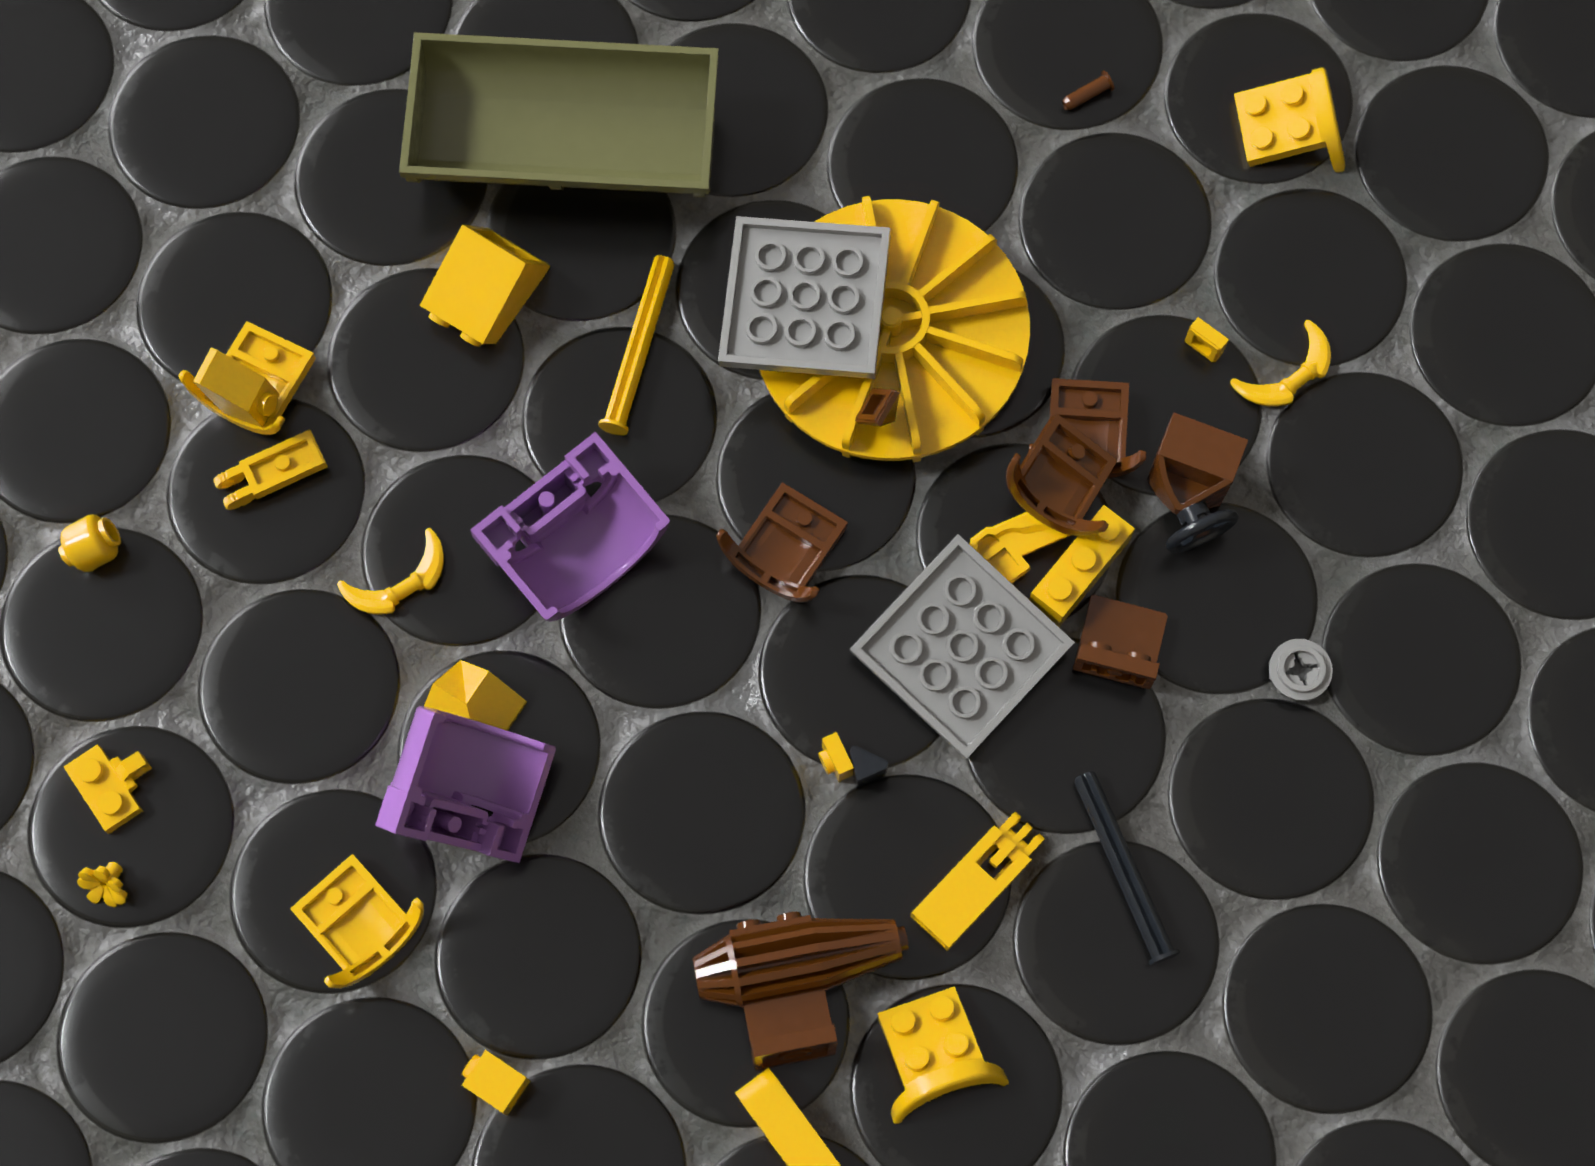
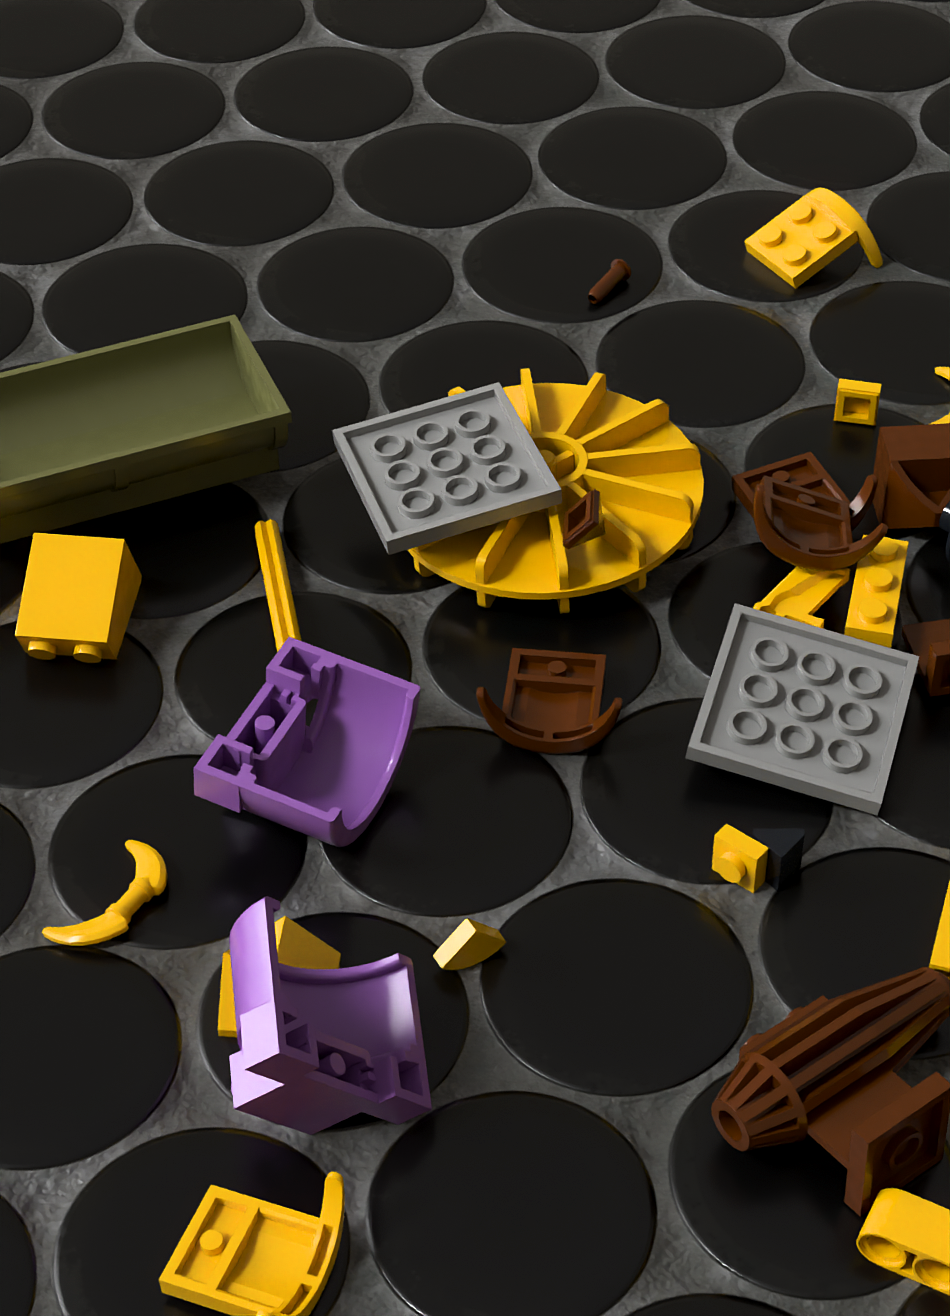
camera: 25 degrees left, 30 degrees down
none -> yellow tile [433,918,506,970]

